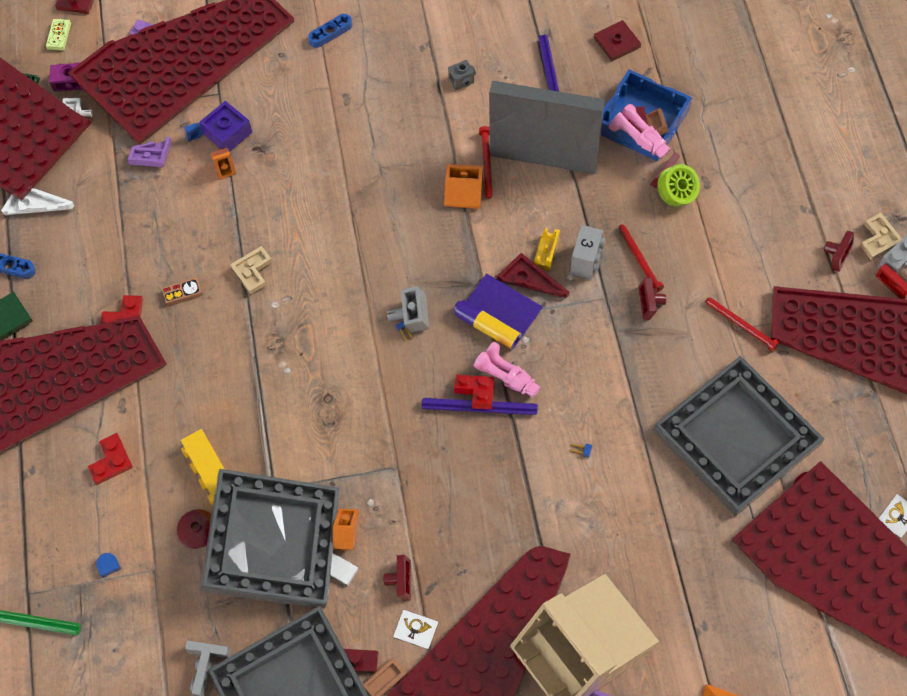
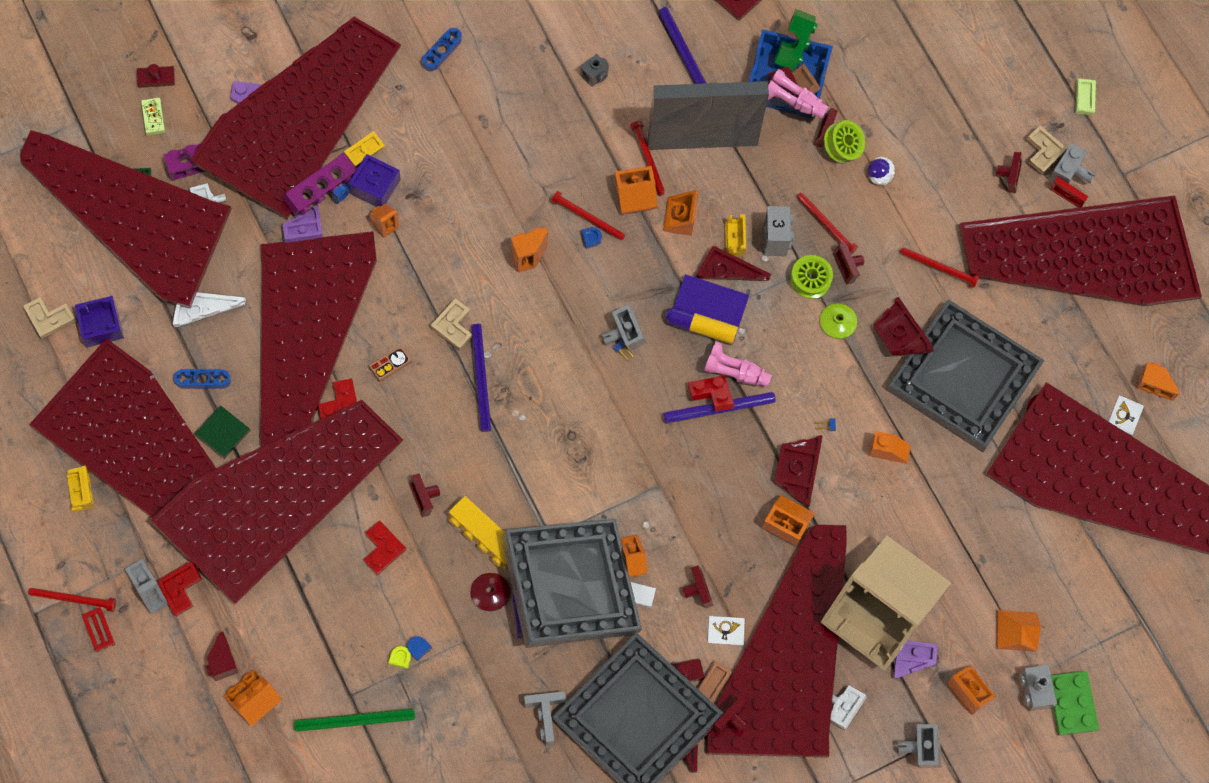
camera: 25 degrees left, 5 degrees up
none -> dark red wing [261,231,377,448]
none -> magenta brick [282,153,357,216]
none -> yellow hinge [344,131,385,167]
none -> neon yellow tile [388,646,411,670]
none -> dark red tile [409,473,440,517]
none -> dark purple axle [471,323,491,432]
none -> orange slope [511,227,548,273]
none -> red bar [551,191,625,240]
none -> blue tile [581,227,602,249]
none -> orange slope [663,190,699,236]
none -> orange slope [762,495,815,547]
none -> green arch [774,9,818,71]
none -> dark red wing [774,435,823,507]
none -> lime wheel [790,255,833,299]
none -> lime dish [820,303,857,339]
none -> hair [867,157,895,185]
none -> orange slope [869,431,911,464]
none -> dark red wing [874,297,934,356]

